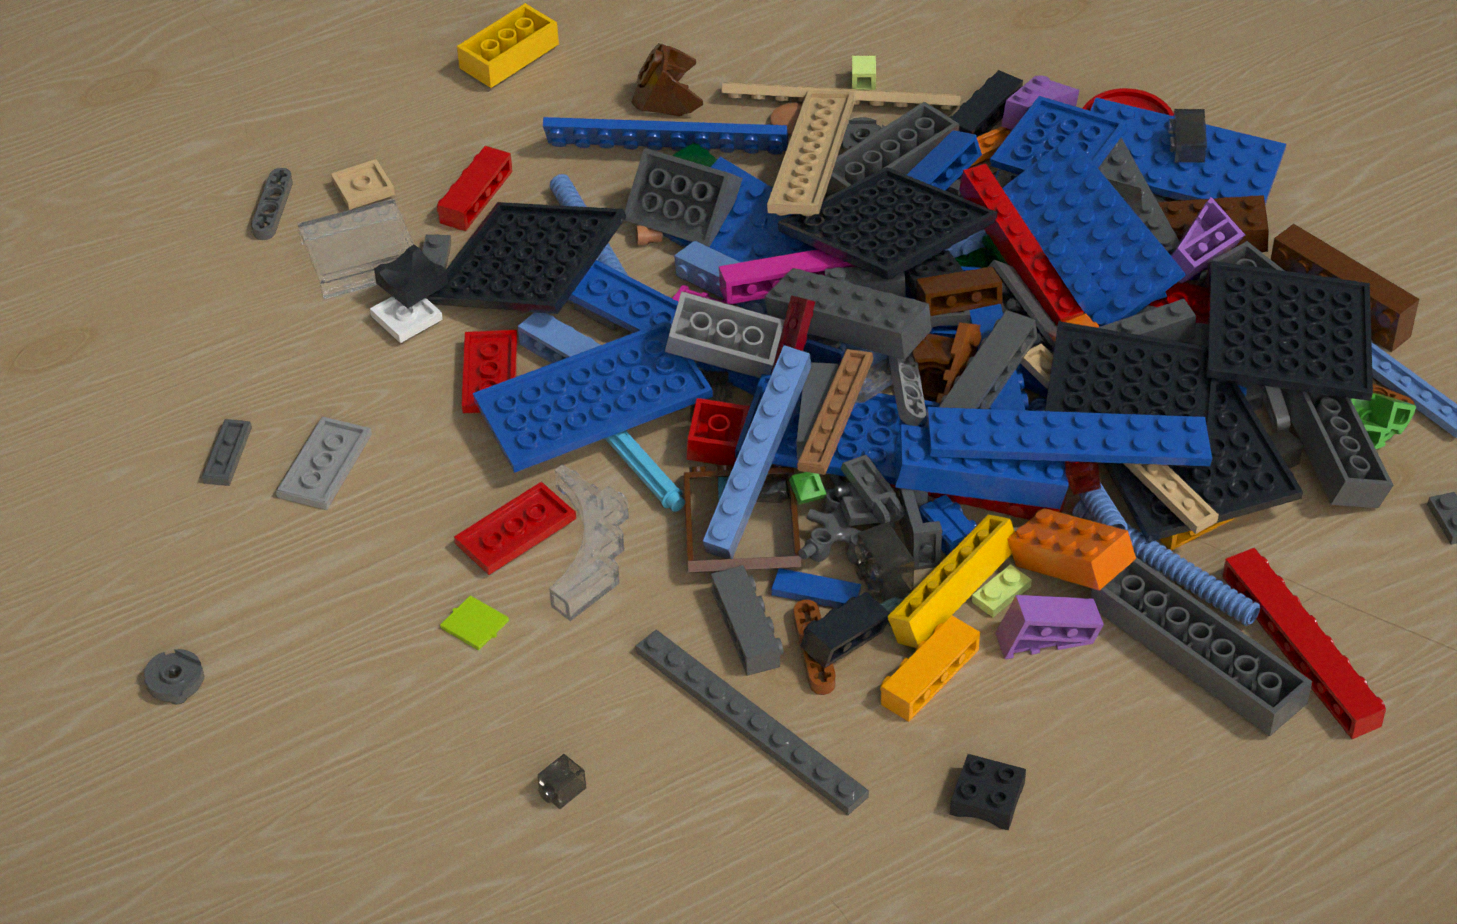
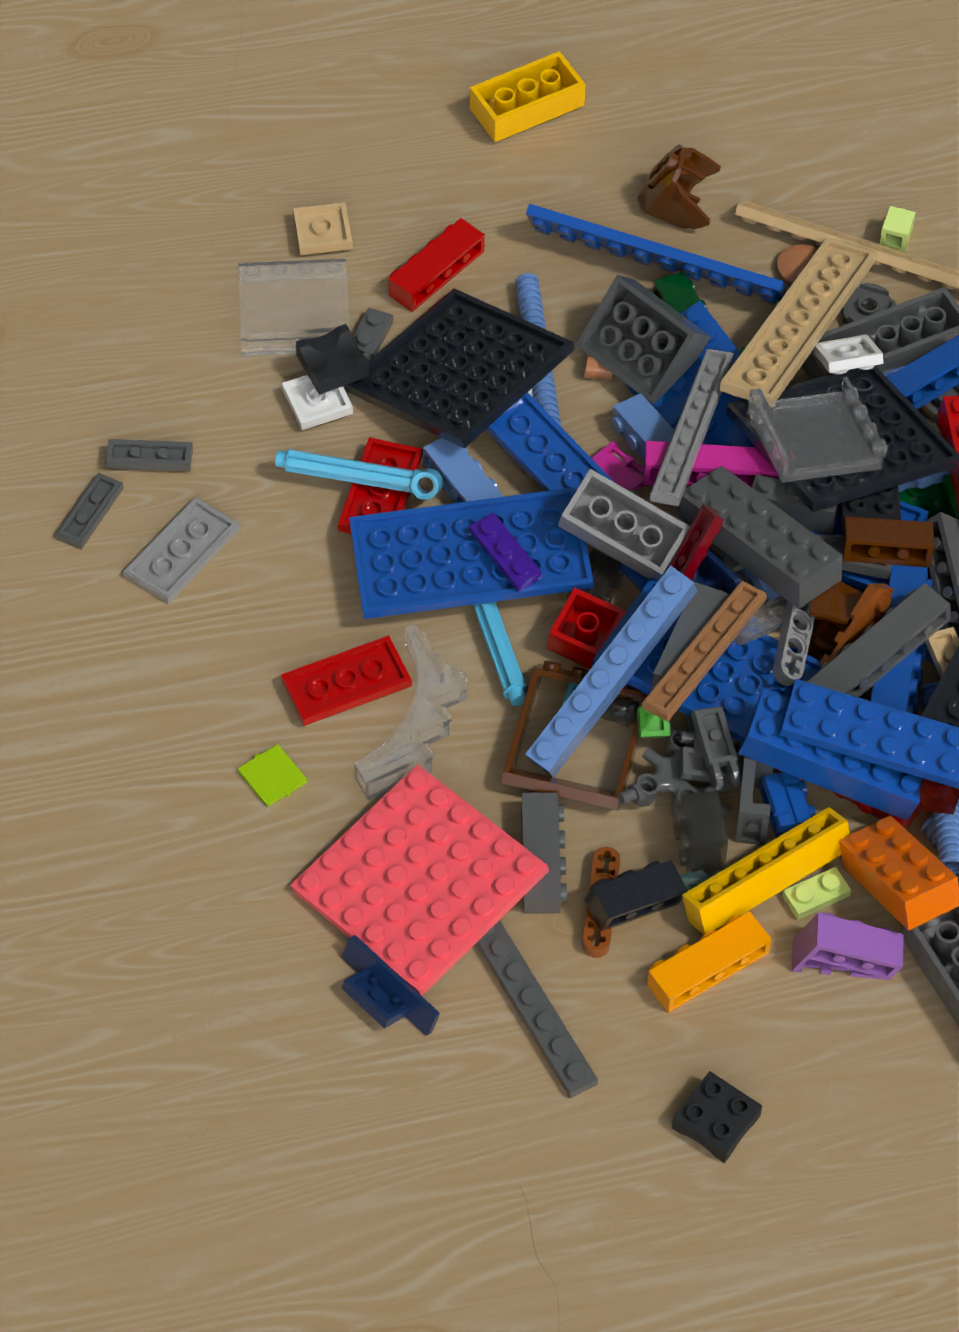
camera: 15 degrees right, 10 degrees up
dark grey beam [252,168,293,240] -> none
clear smoke brick [537,754,586,809] -> none
blue tile [772,568,861,608] -> none
none -> dark grey plate [106,439,193,471]
none -> medium azure piece [275,448,443,500]
none -> coral plate [290,764,549,996]
none -> dark blue bracket [341,935,440,1036]
none -> dark purple plate [469,512,542,592]
none -> light grey tile [650,349,734,506]
none -> clear panel [748,377,887,483]
none -> white plate [814,334,884,374]

